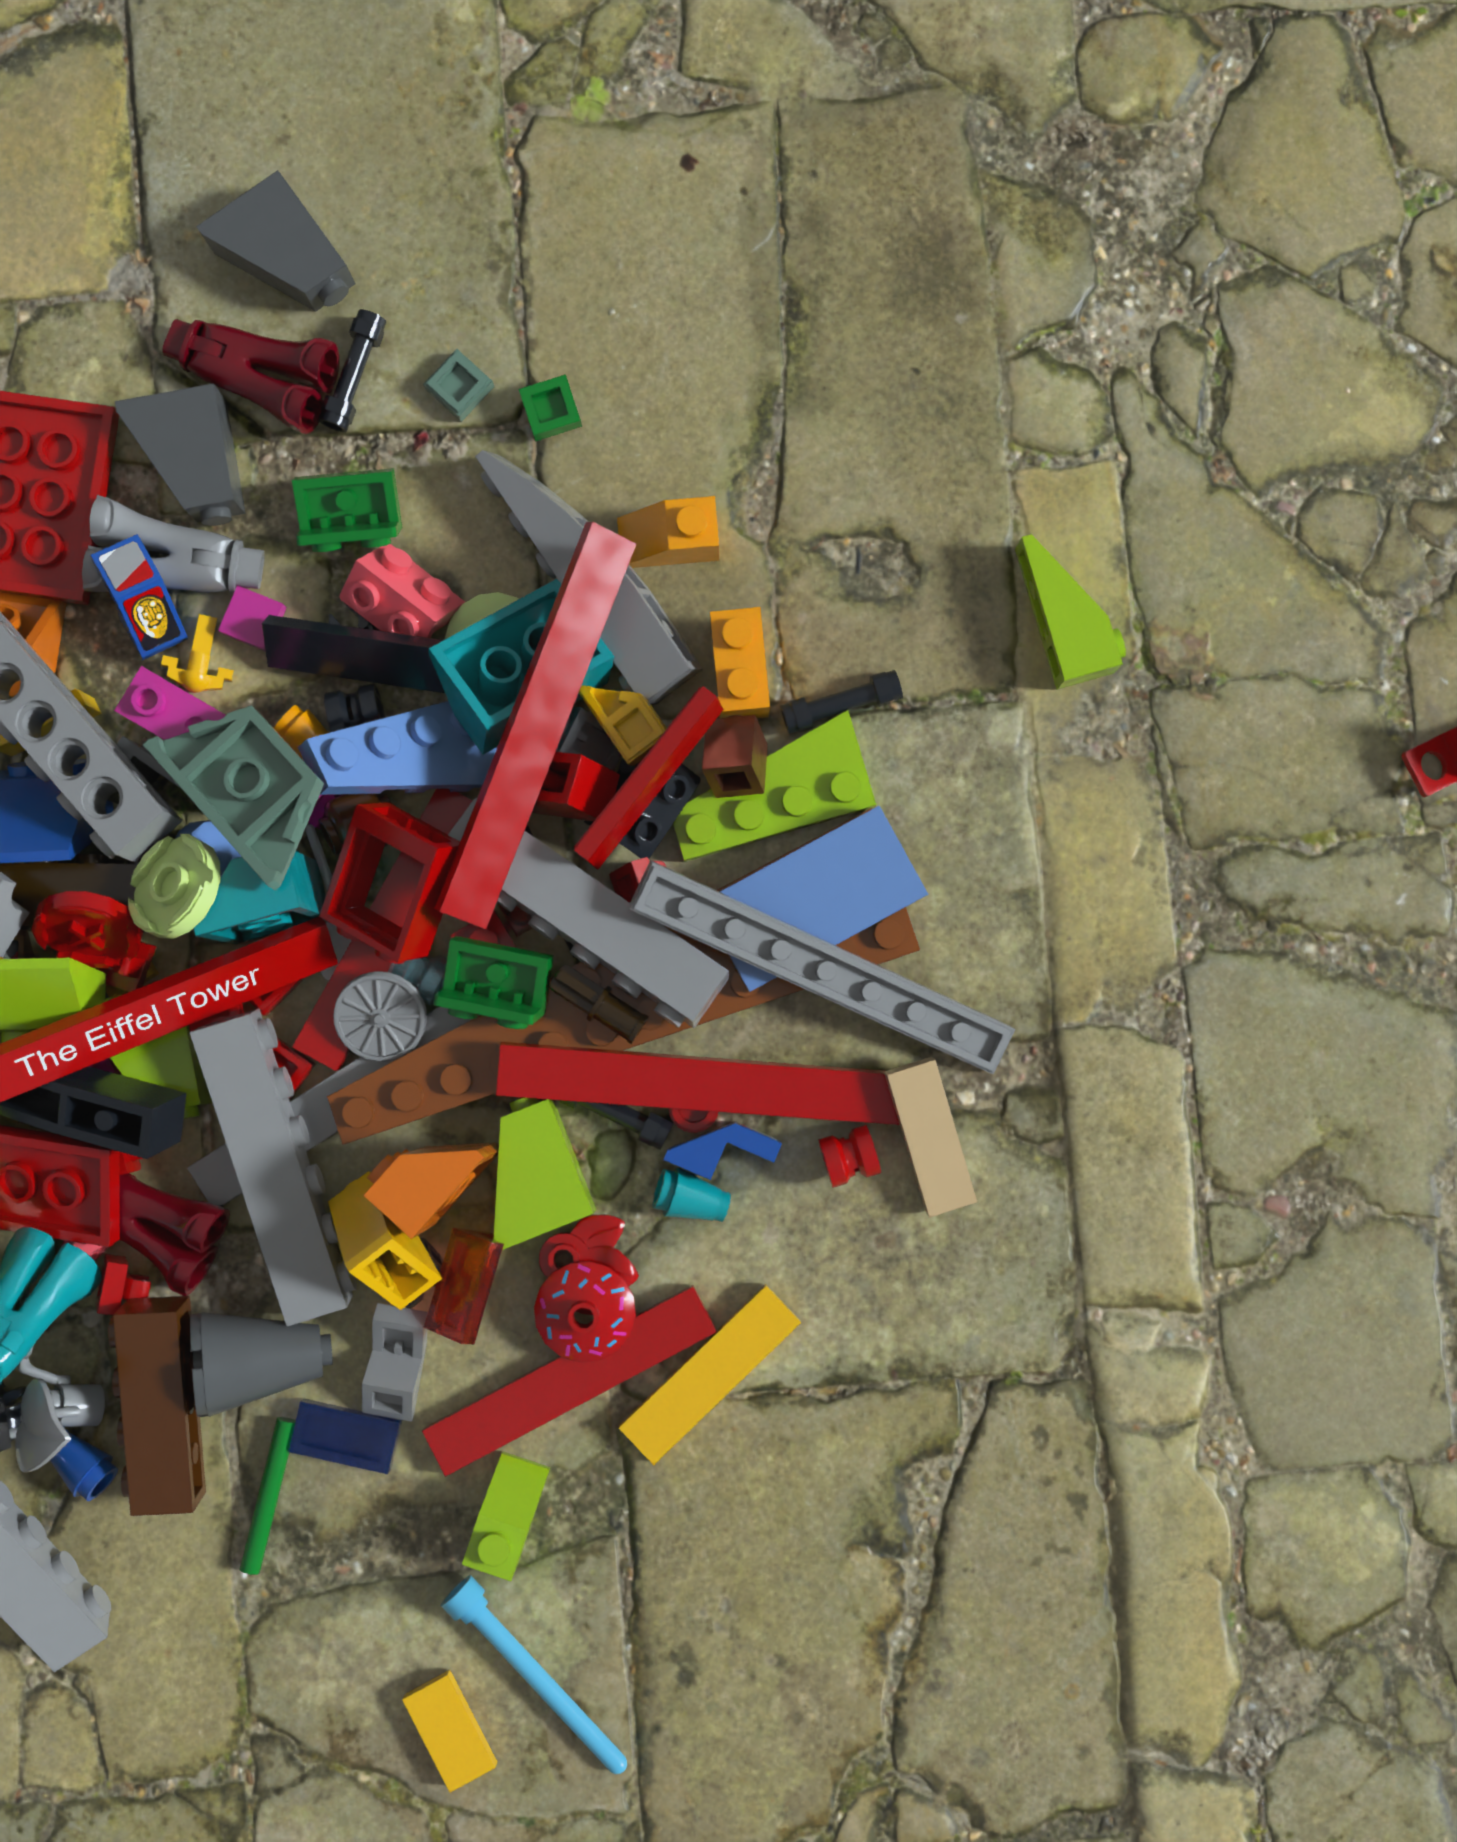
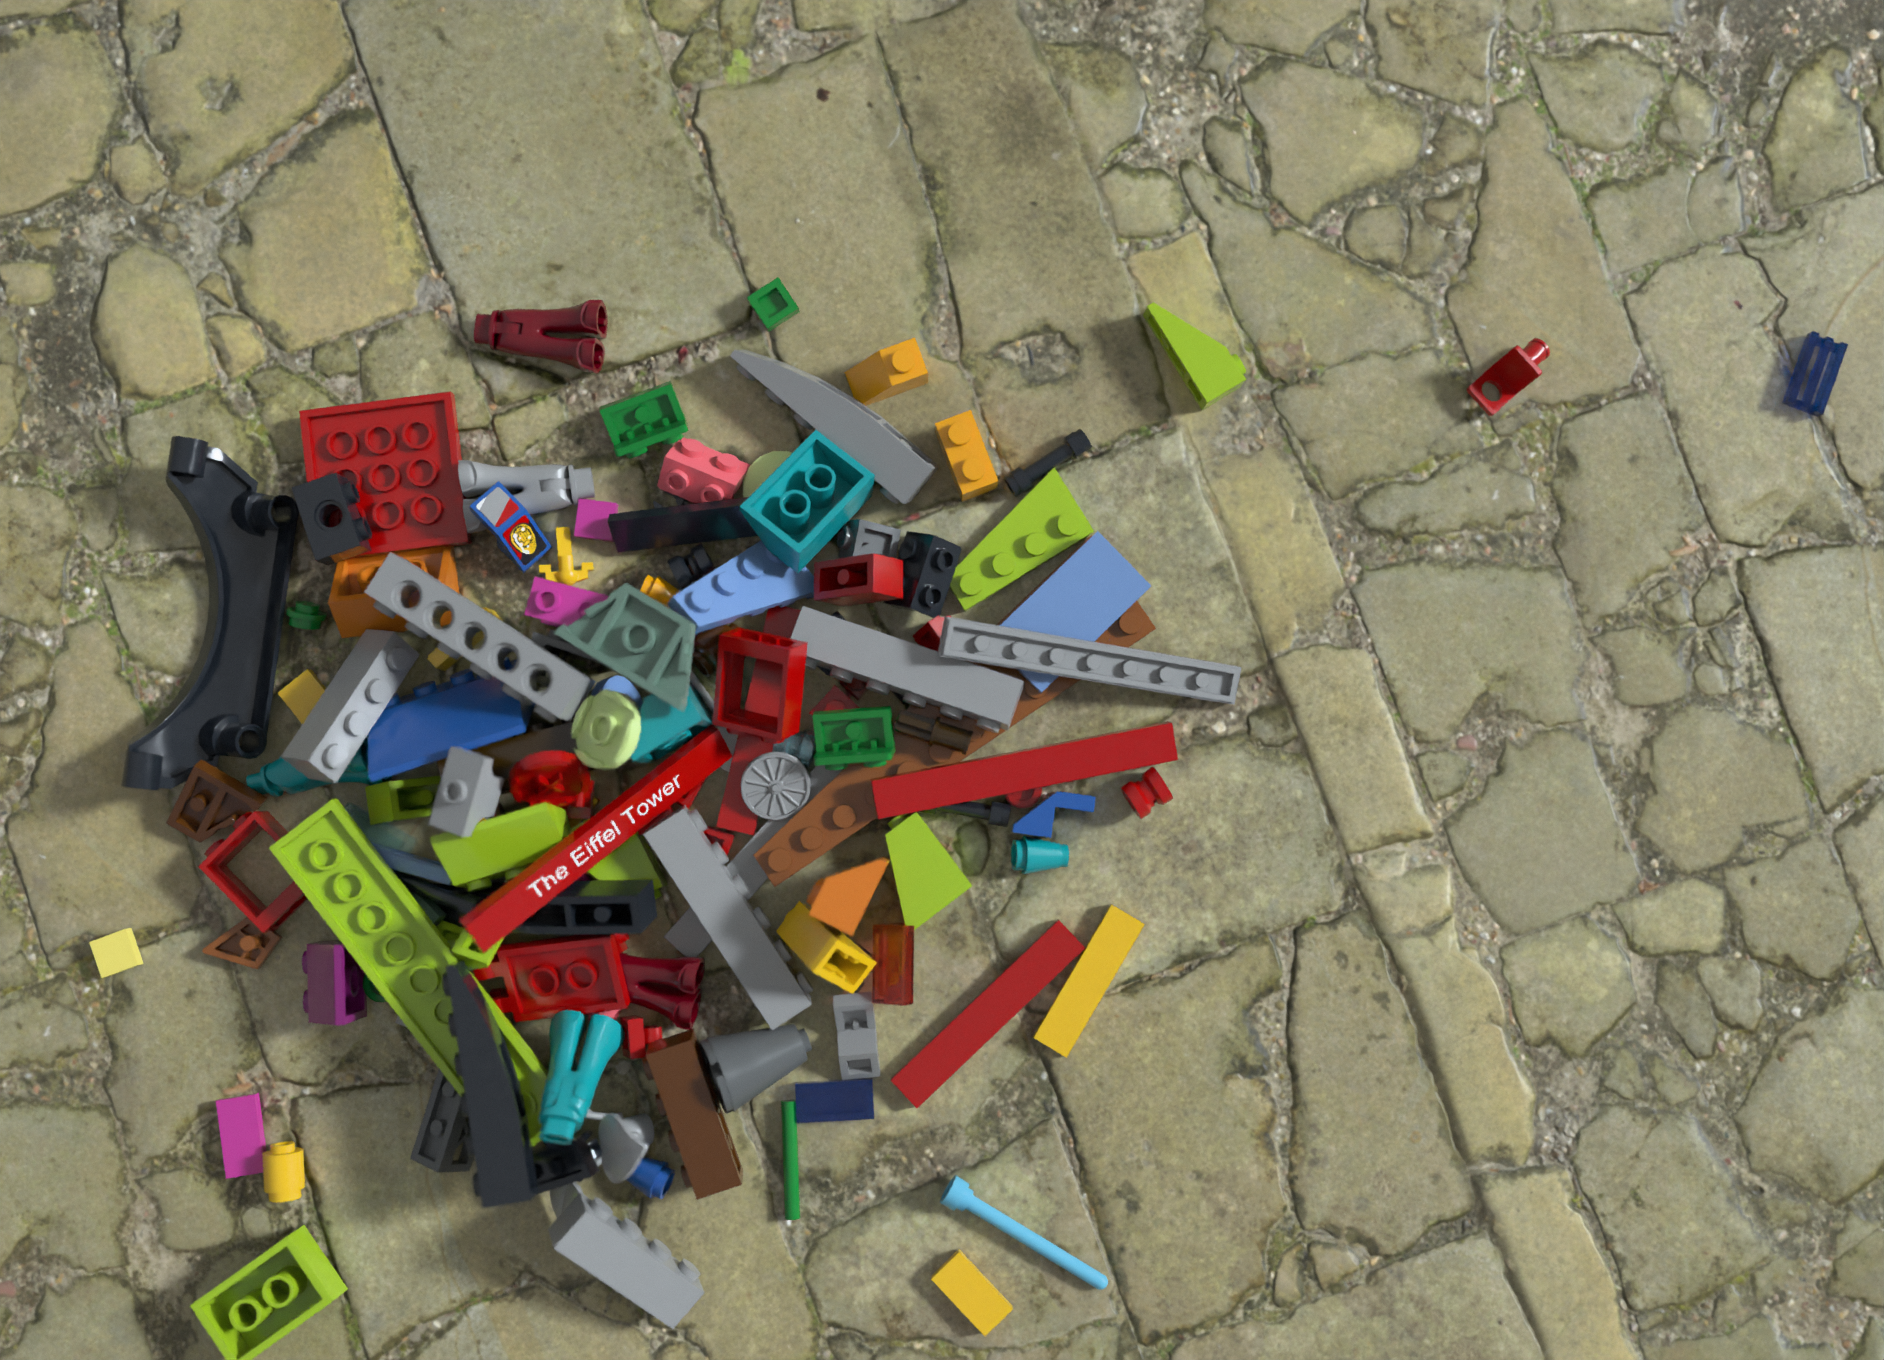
camera: 20 degrees left, 0 degrees up
dark grey slope [115,384,246,526] -> none
dark grey slope [196,170,356,312] -> none
black bar [318,309,386,433] -> none
sand green tile [423,349,495,422] -> none
tile [434,521,637,929] -> none
lime slope [462,1451,551,1581] -> none
red dish [534,1260,636,1362] -> none
red plate [539,1214,639,1315] -> none
red tile [574,686,724,870] -> none
yellow tile [579,685,667,767] -> none
copper brick [702,715,768,798] -> none
tan tile [884,1056,977,1218] -> none

